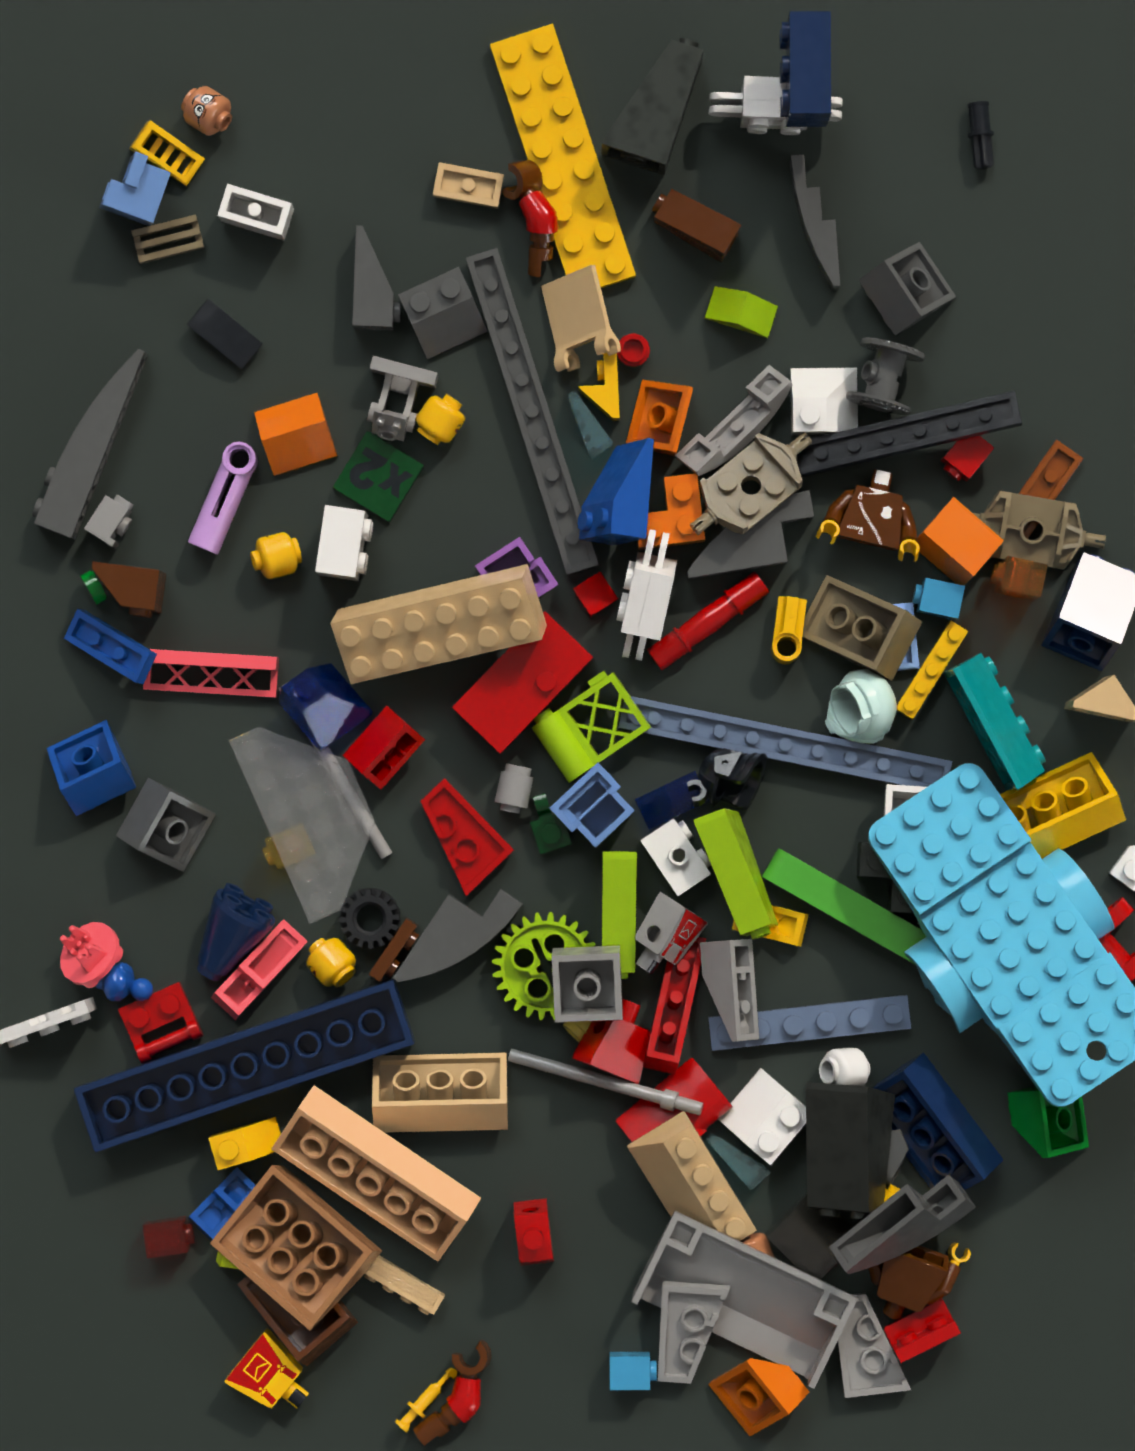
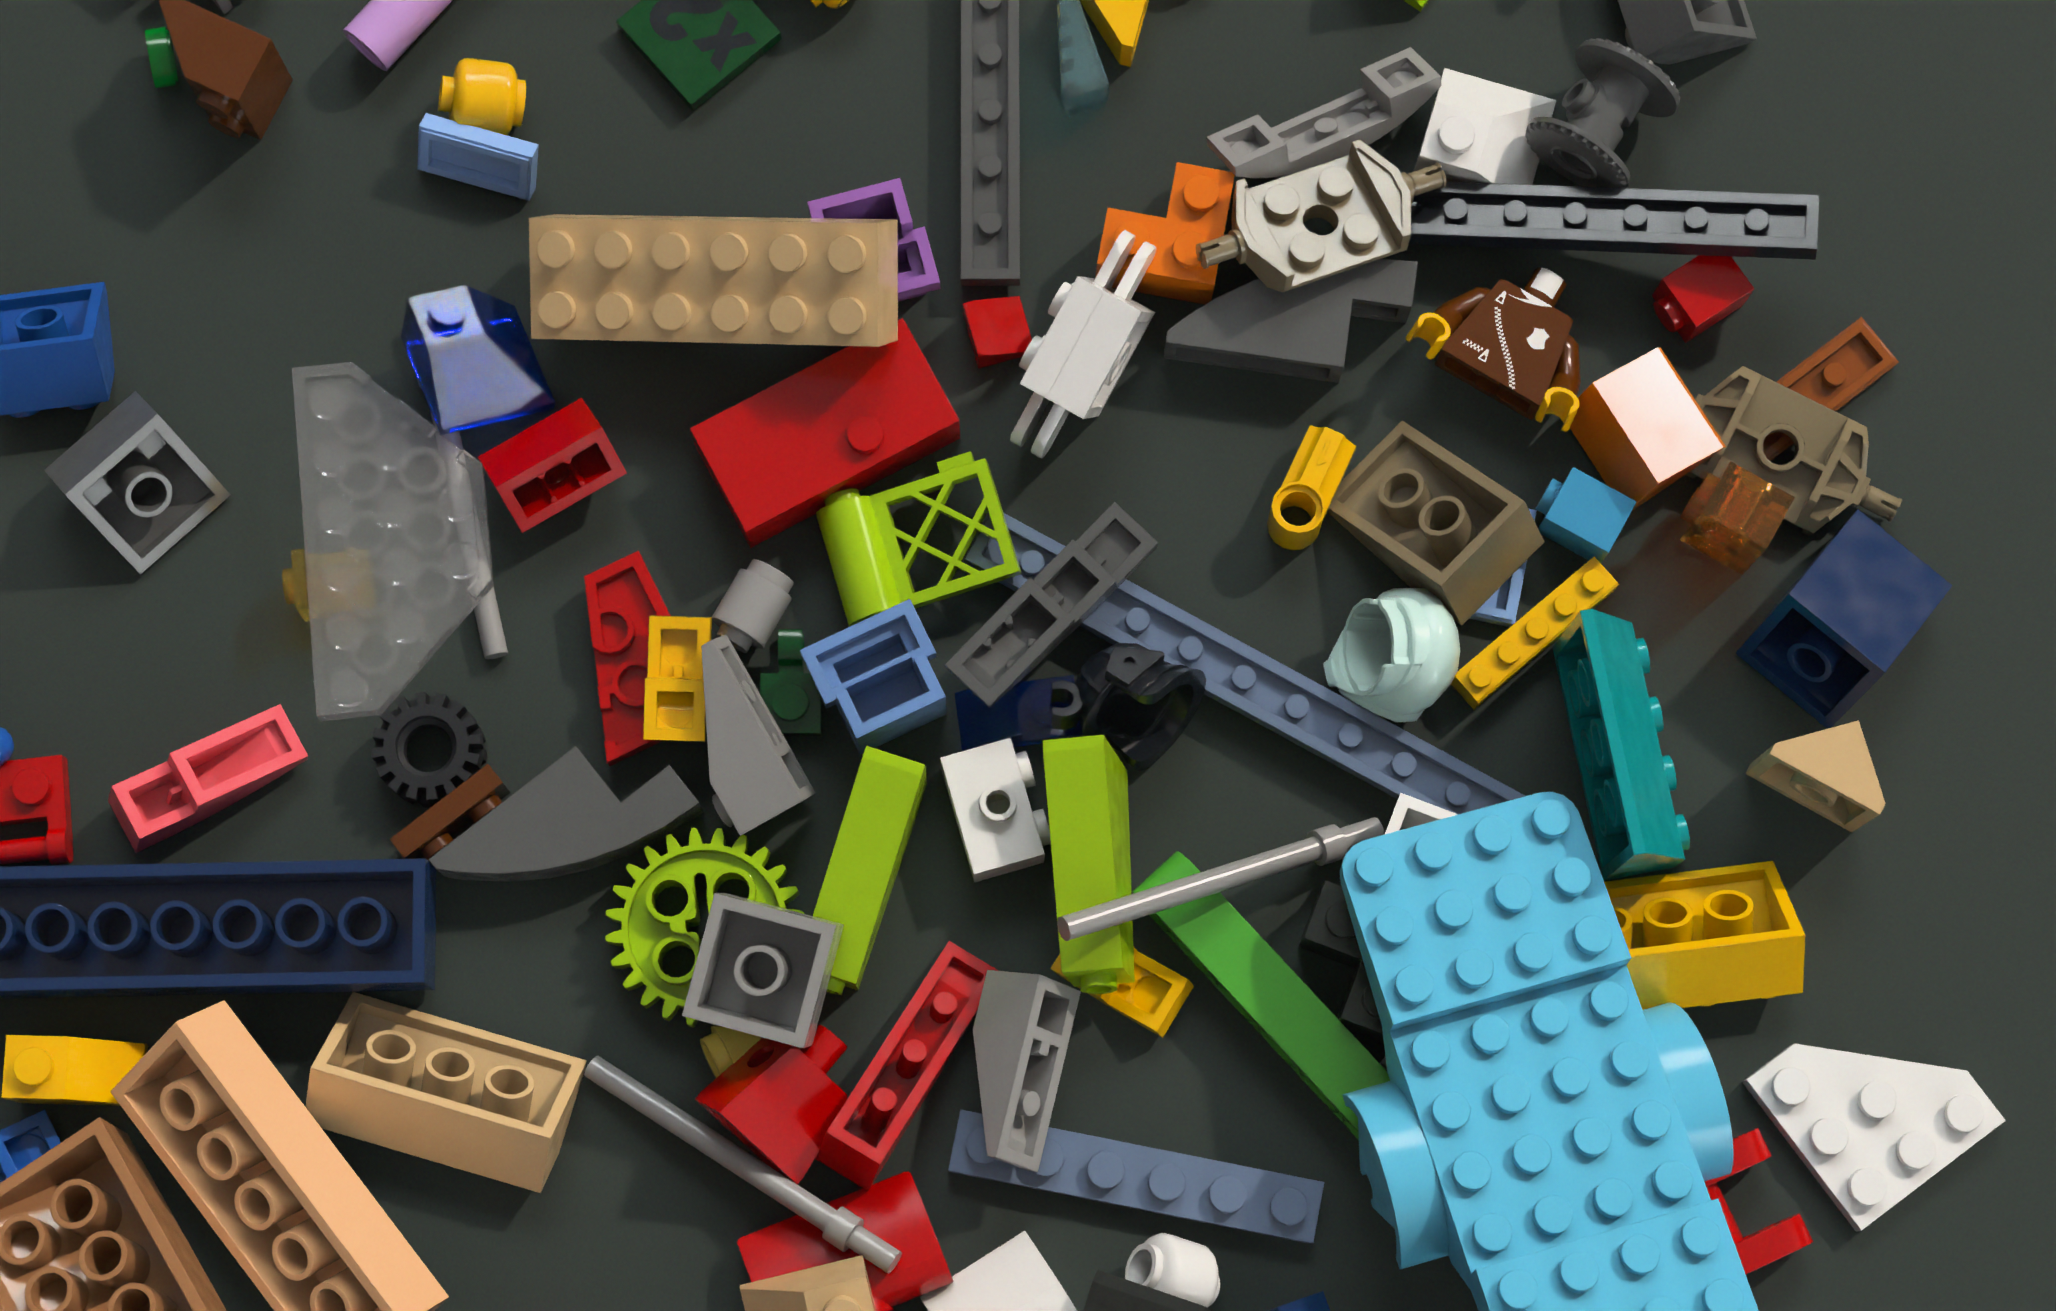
camera: 10 degrees right, 10 degrees down
blue plate [64,609,157,684] -> none
coral fence [143,649,279,698] -> none
dark blue cone [197,883,276,981] -> none
yellow head [307,938,356,988] -> none
white brick [315,505,373,581] -> none
blue slope [577,438,654,545] -> none
orange slope [626,380,693,457] -> none
light grey torso [635,892,708,974] -> none
red piece [647,571,770,671] -> none
none -> light blue tile [417,113,539,201]
none -> yellow slope [643,615,712,742]
none -> light grey slope [701,634,816,836]
none -> dark grey slope [945,502,1158,708]
none -> light grey bar [1057,817,1384,941]

